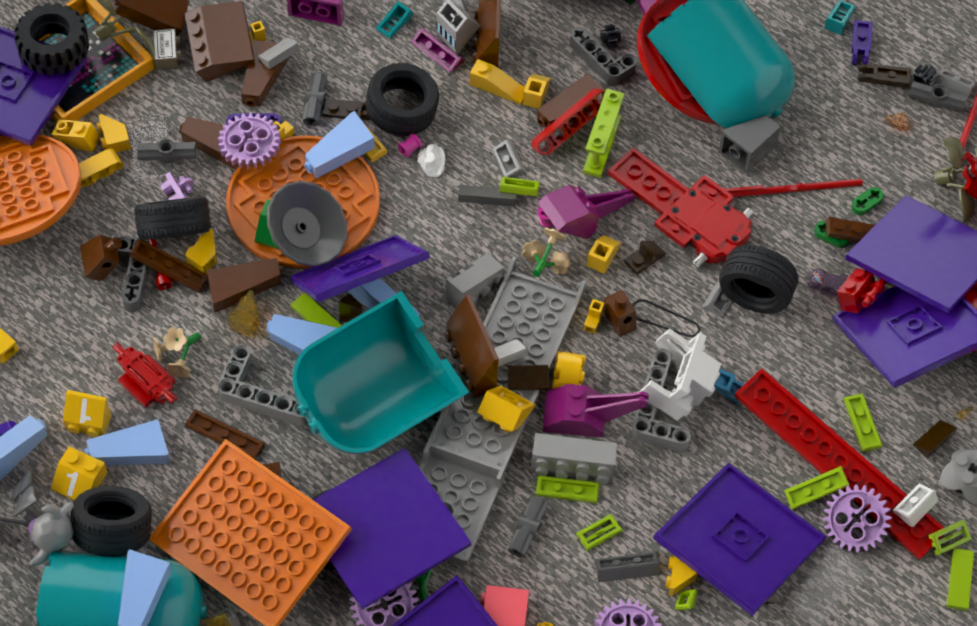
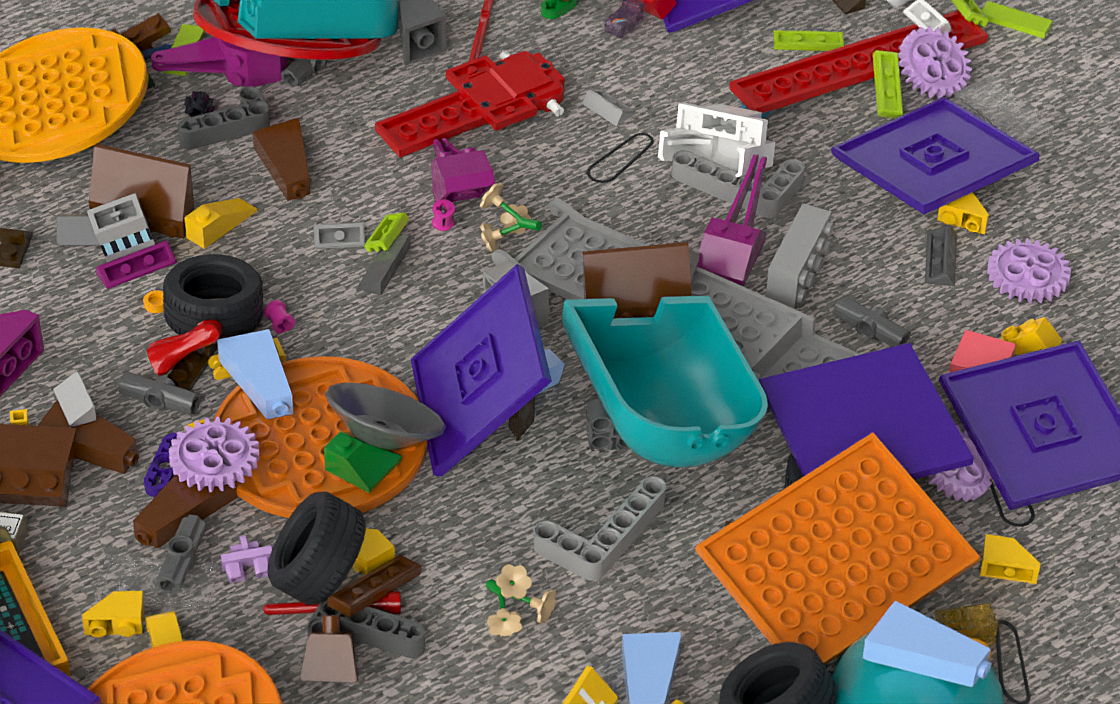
camera: 75 degrees left, 15 degrees down
yellow slope [52,119,100,152] -> none
red piece [112,342,178,408] -> none
reddish brown tile [185,409,265,460] -> none
reddish brown slope [207,258,284,312] -> none
clear yellow slope [228,290,261,338] -> none
light blue slope [266,314,337,355] -> none
lime tile [290,292,342,328] -> none
teal slope [375,1,413,39] -> none
white hat [417,144,445,177] -> none
yellow slope [477,385,535,432] -> none
yellow slope [523,74,551,109] -> none
red beam [531,88,605,155] -> none
lime tile [536,475,599,503] -> none
yellow brick [551,351,586,389] -> none
lime tile [576,514,622,551] -> none
lime fence [583,89,625,178] -> none
yellow piece [583,299,605,334] -> none
yellow slope [587,235,621,274] -> none
reddish brown torso [603,290,637,337] -> none
dark brown slope [624,240,666,275] -> none
lime slope [675,589,697,611] -> none
black tyre [719,245,799,314] -> none
none -> red piece [147,319,222,376]

